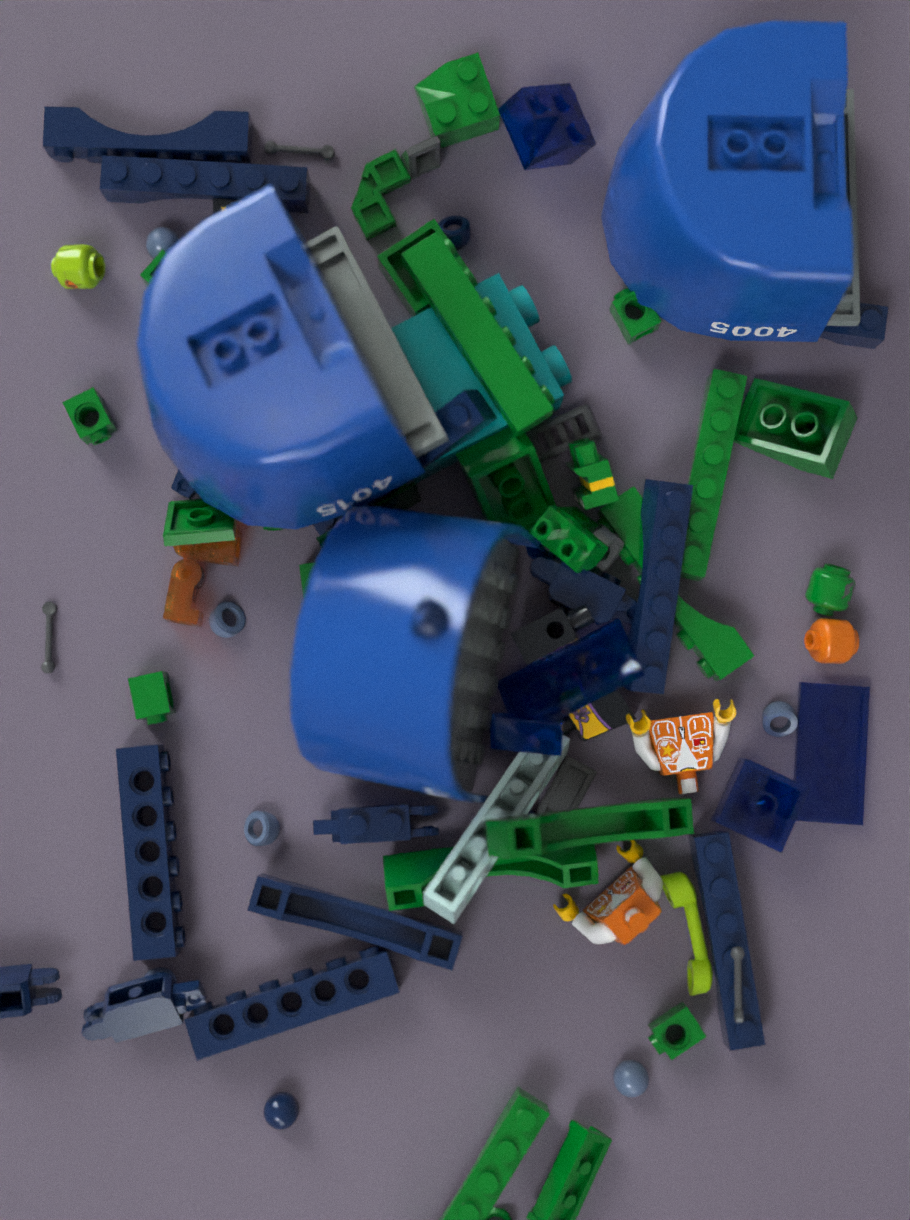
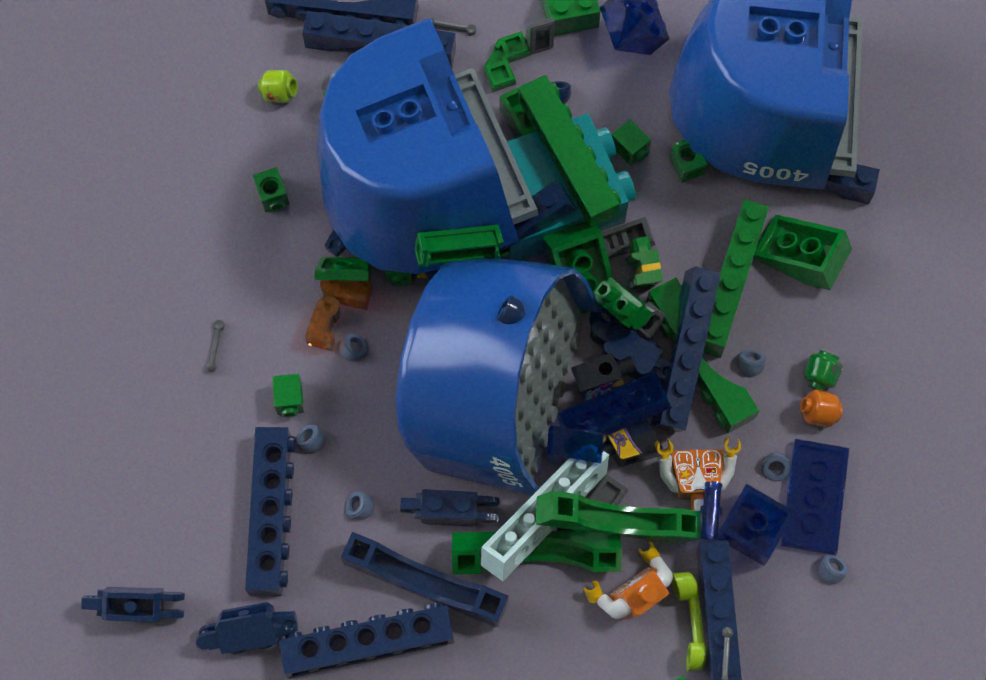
camera: 10 degrees right, 15 degrees down
none -> sand blue piece [296,425,325,453]
none -> green container [414,225,504,267]
none -> green brick [611,119,651,166]
none -> clear blue pin [700,481,723,540]
none -> sand blue piece [738,350,766,376]
none -> sand blue piece [818,554,848,584]

